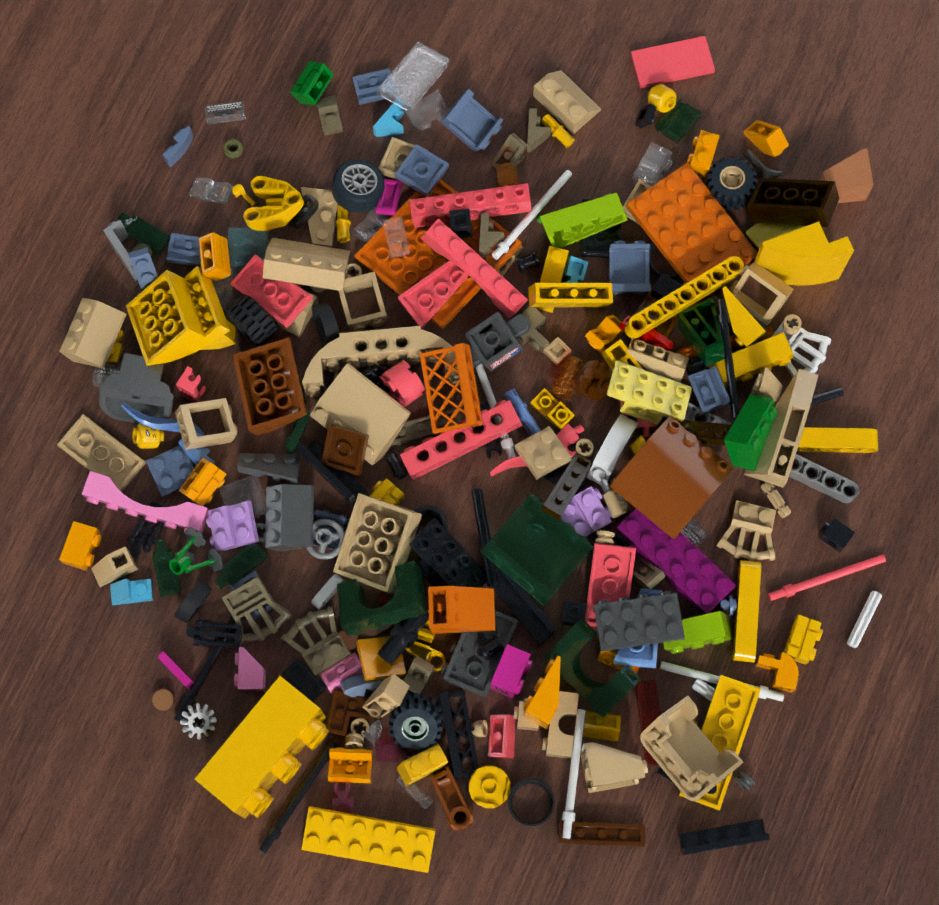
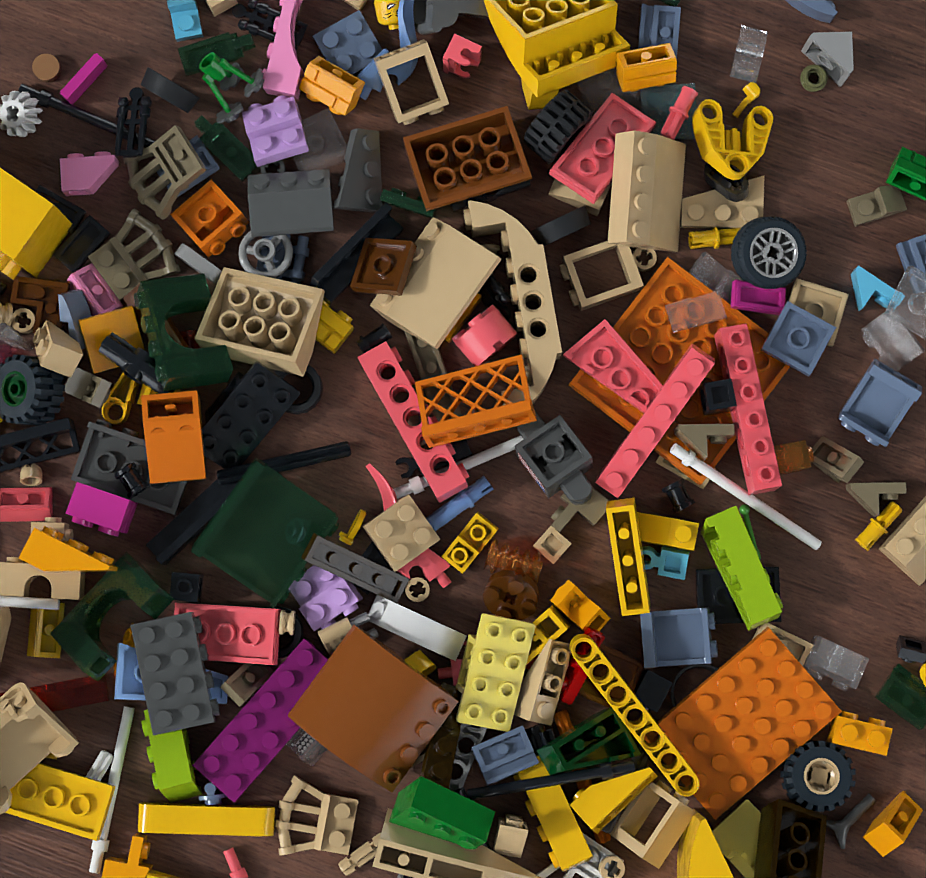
camera: 85 degrees right, 10 degrees up
slope [205,101,246,125] -> none
none -> orange plate [170,179,250,258]
none -> yellow piece [339,509,366,546]
none -> coral axle [660,86,698,140]
none -> light grey slope [801,32,854,87]

